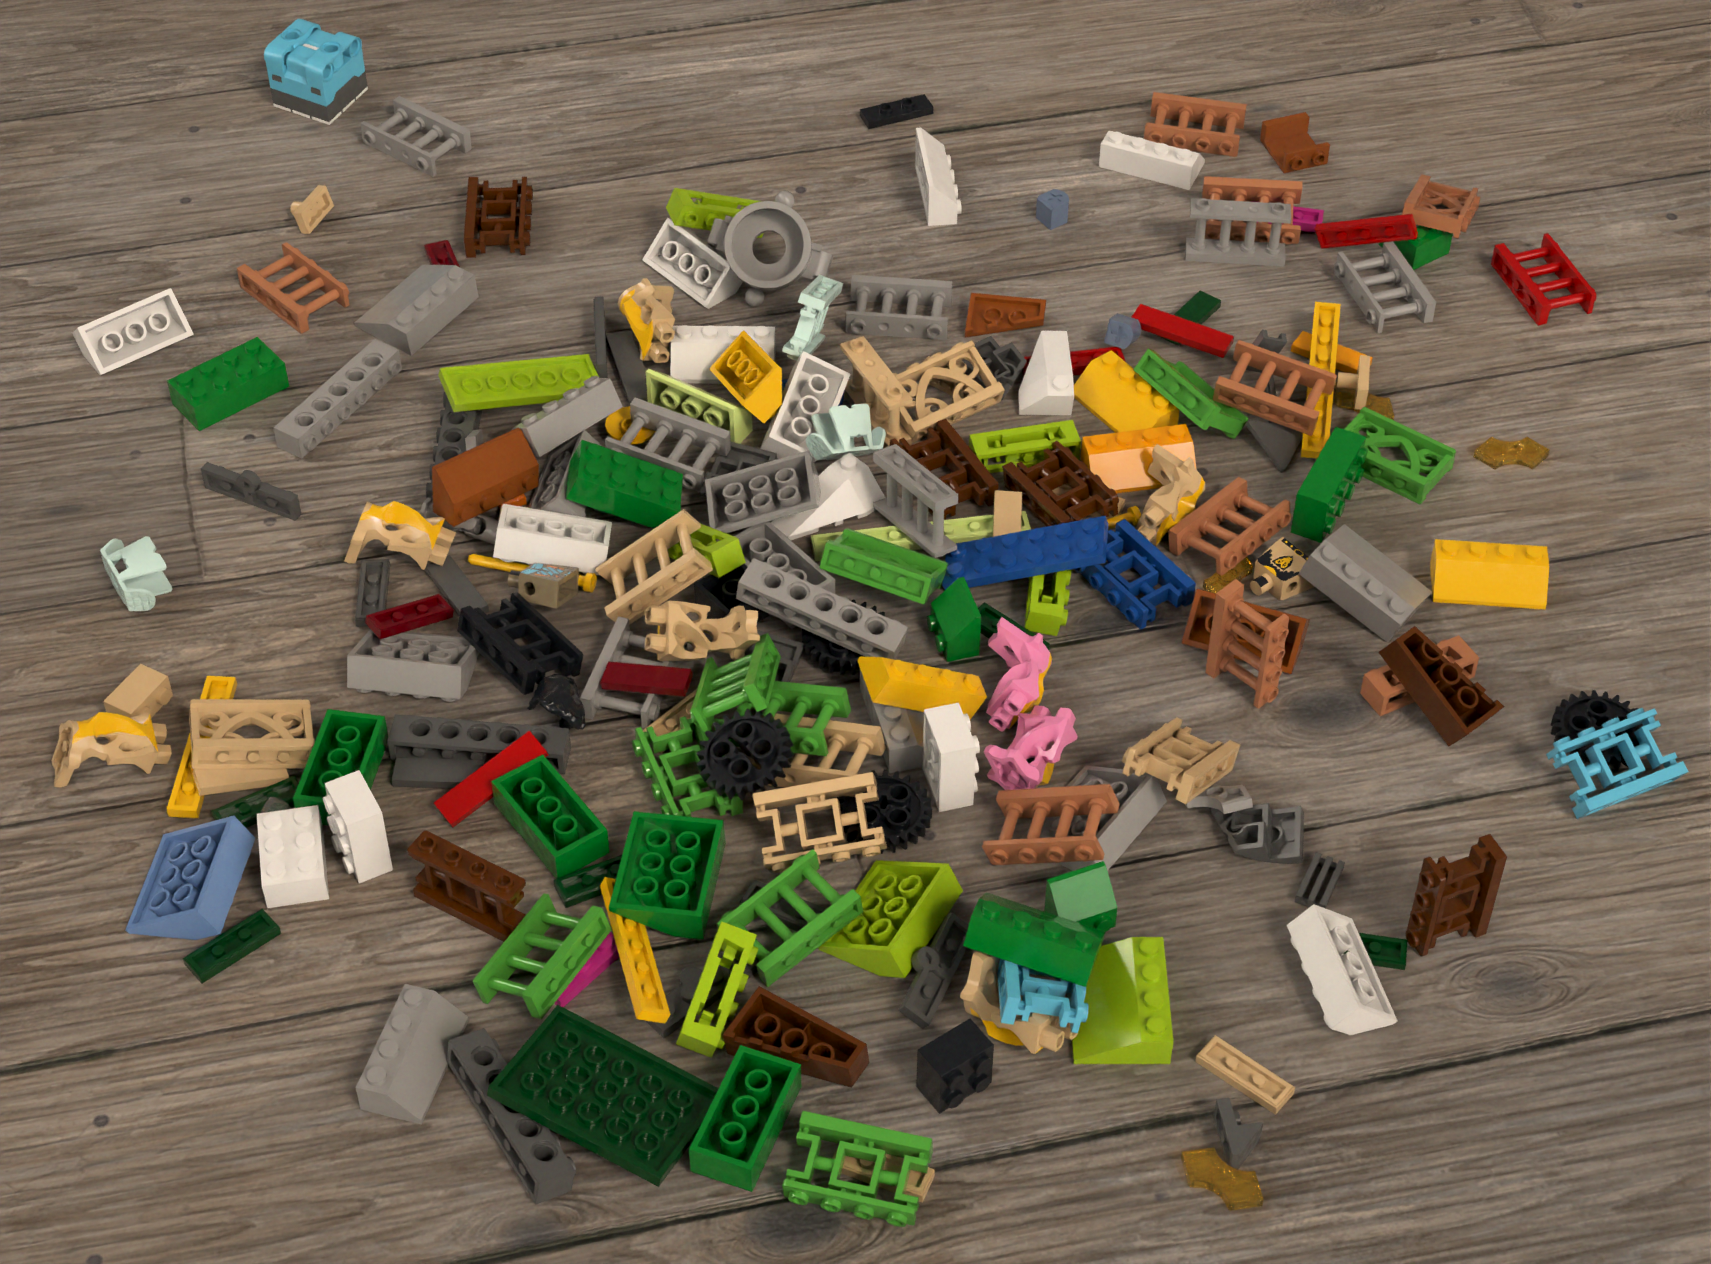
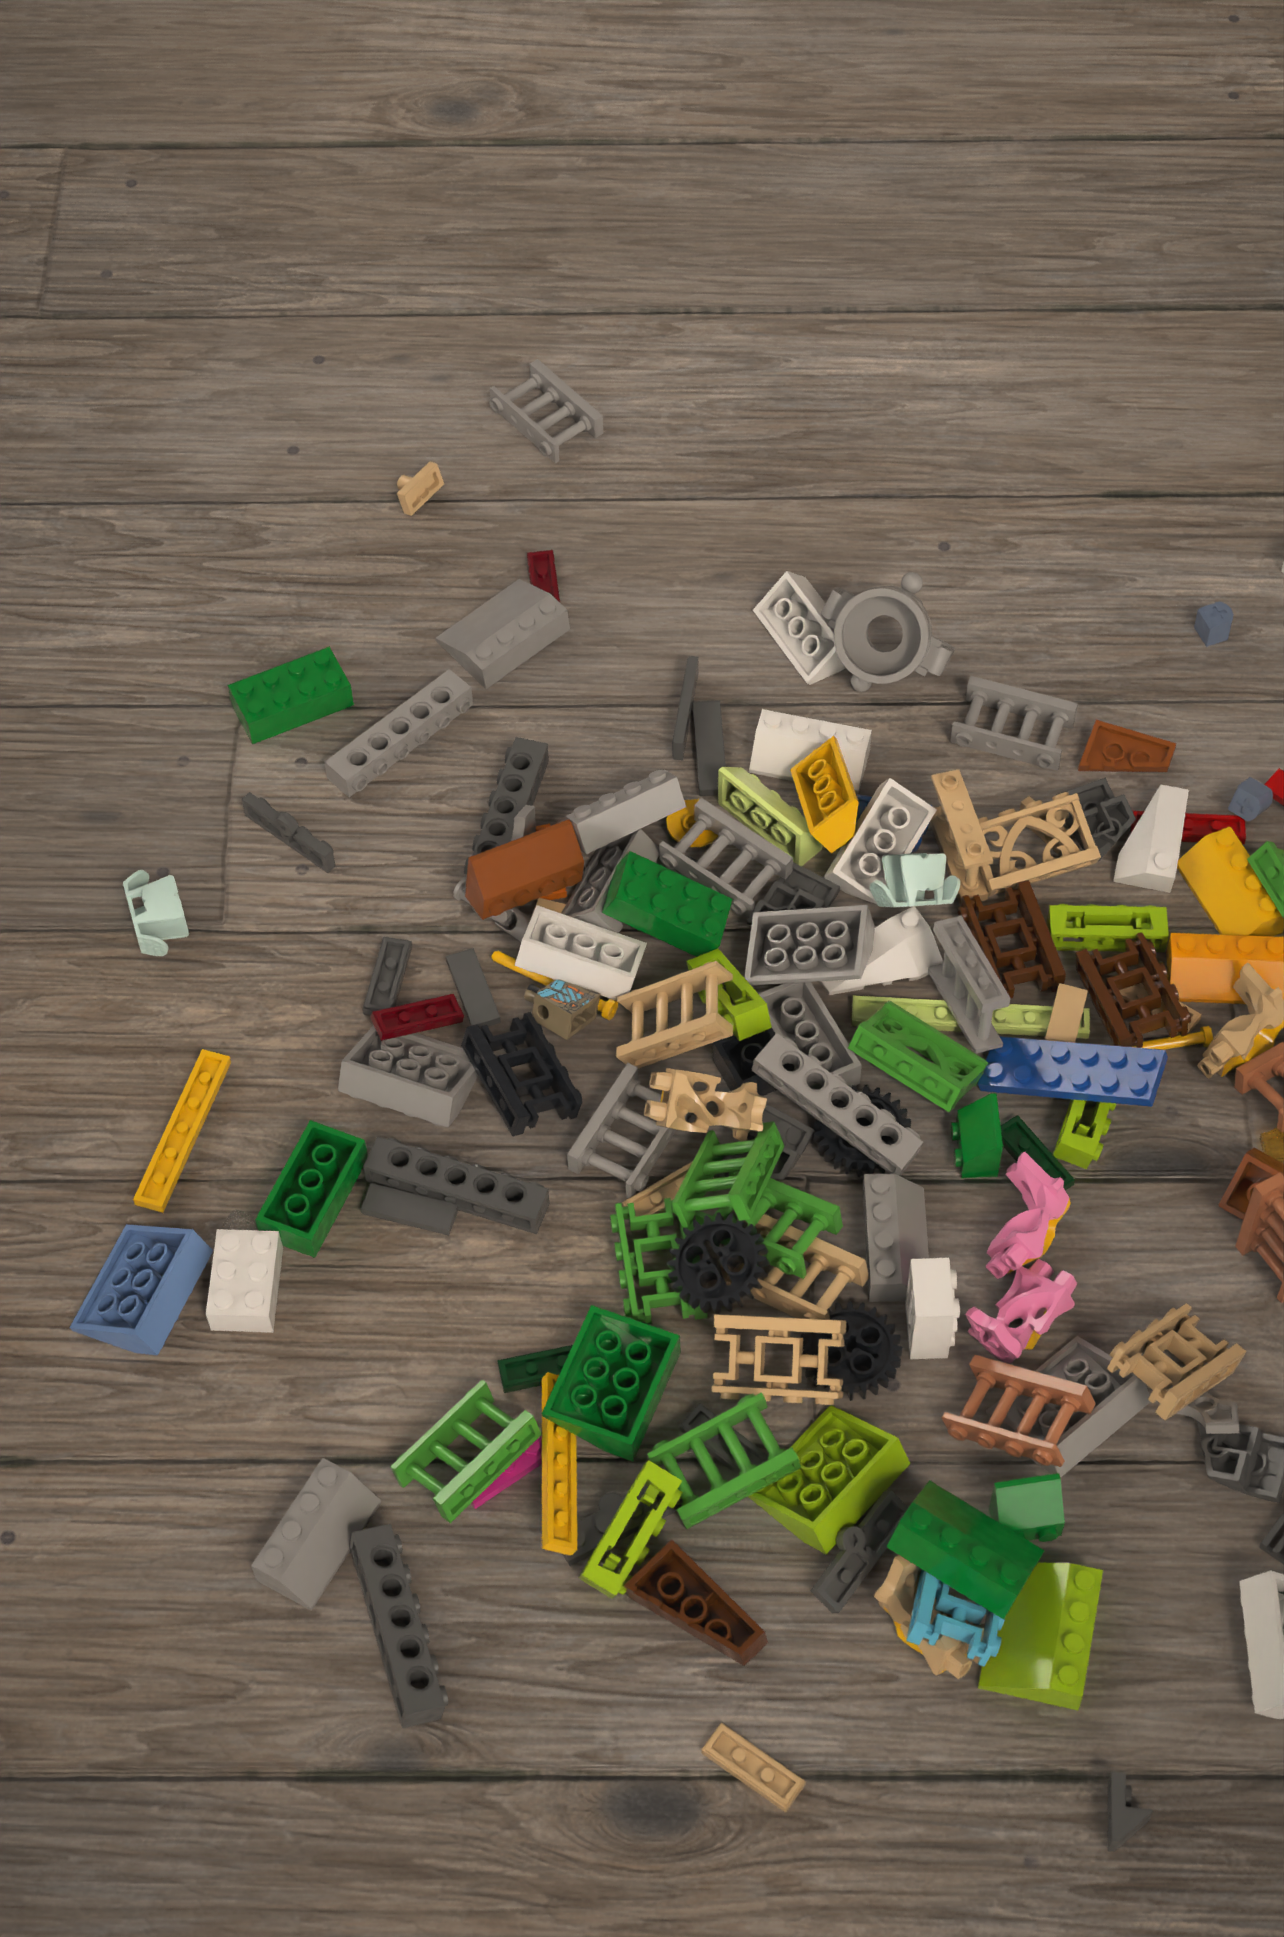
camera: 15 degrees right, 10 degrees up
tan hips [51,712,172,787] -> none
white slope [72,288,194,375] -> none
tan brick [103,664,173,719] -> none
dark green tile [183,909,281,984] -> none
tan fence [189,699,315,769] -> none
tan tile [193,768,289,796] -> none
dark green tile [211,775,299,828] -> none
nougat fence [237,242,350,334] -> none
medium azure piece [264,18,368,125] -> none
white brick [323,770,393,883] -> none
tan hips [344,501,456,570] -> none
reddish brown fence [407,831,526,942] -> none
red tile [434,730,548,828] -> none
lime plate [438,354,599,412] -> none
reddish brown fence [464,177,533,258] -> none
dark green plate [487,1005,719,1187] -> none
green brick [491,755,610,879] -> none
black piece [526,673,586,730] -> none
dark red tile [600,661,693,697] -> none
tan hips [617,278,675,363] -> none
lime brick [666,188,764,238] -> none
green brick [689,1045,802,1192] -> none
light aqua fence [782,275,844,361] -> none
bright green fence [782,1111,933,1227] -> none
yellow slope [857,656,987,720] -> none
black plate [860,94,934,129] -> none
white slope [915,127,962,226] -> none
black brick [916,1018,994,1114] -> none
blue fence [1074,519,1196,630] -> none
clear yellow tile [1181,1147,1264,1210] -> none
tan tile [1195,1035,1295,1115] -> none

